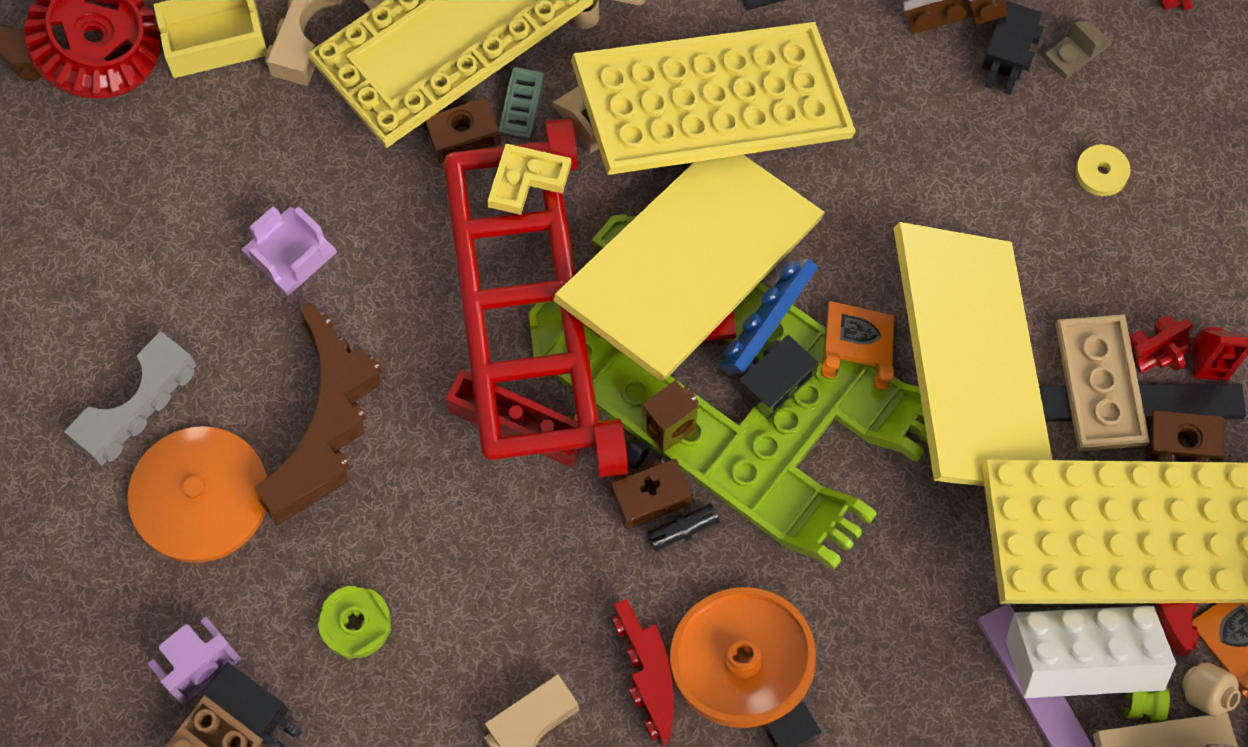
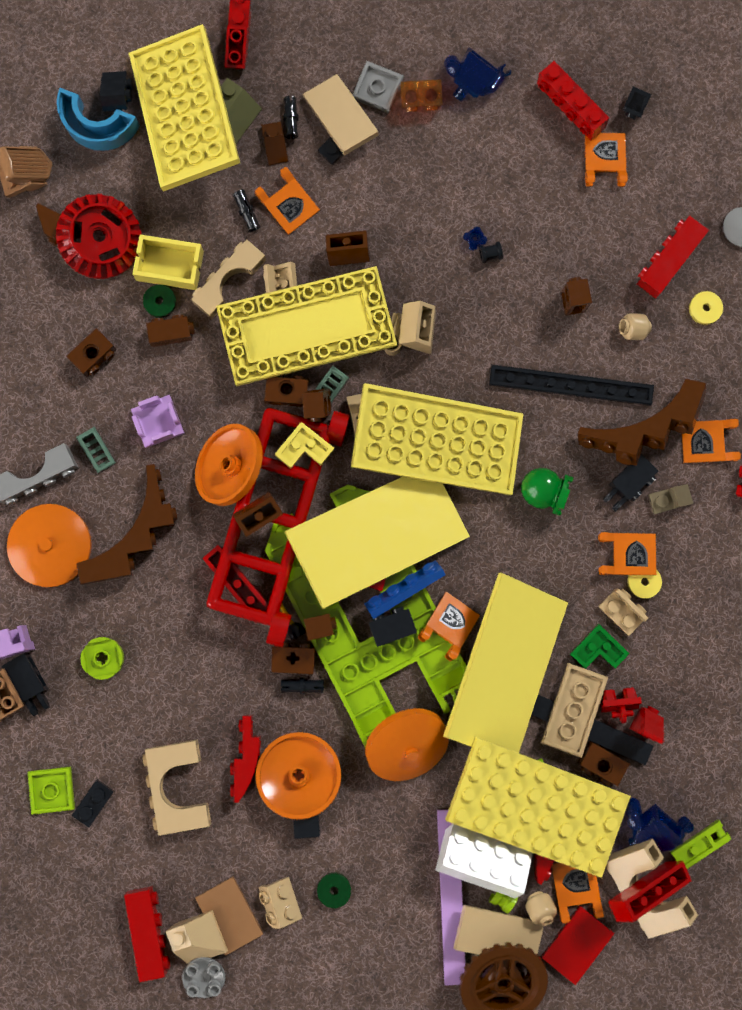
camera: 20 degrees right, 15 degrees up
none -> reddish brown brick [66,328,117,377]
none -> sand green slope [76,427,116,473]
none -> dark green piece [143,284,176,318]
none -> reddish brown brick [146,315,195,347]
none -> orange dish [195,424,263,506]
none -> reddish brown brick [233,492,283,537]
none -> reddish brown brick [302,389,332,422]
none -> orange dish [365,708,449,781]
none -> green tile [521,468,573,516]
none -> green plate [569,624,630,669]
none -> orange flag [598,532,656,575]
none -> tan bracket [598,589,648,636]

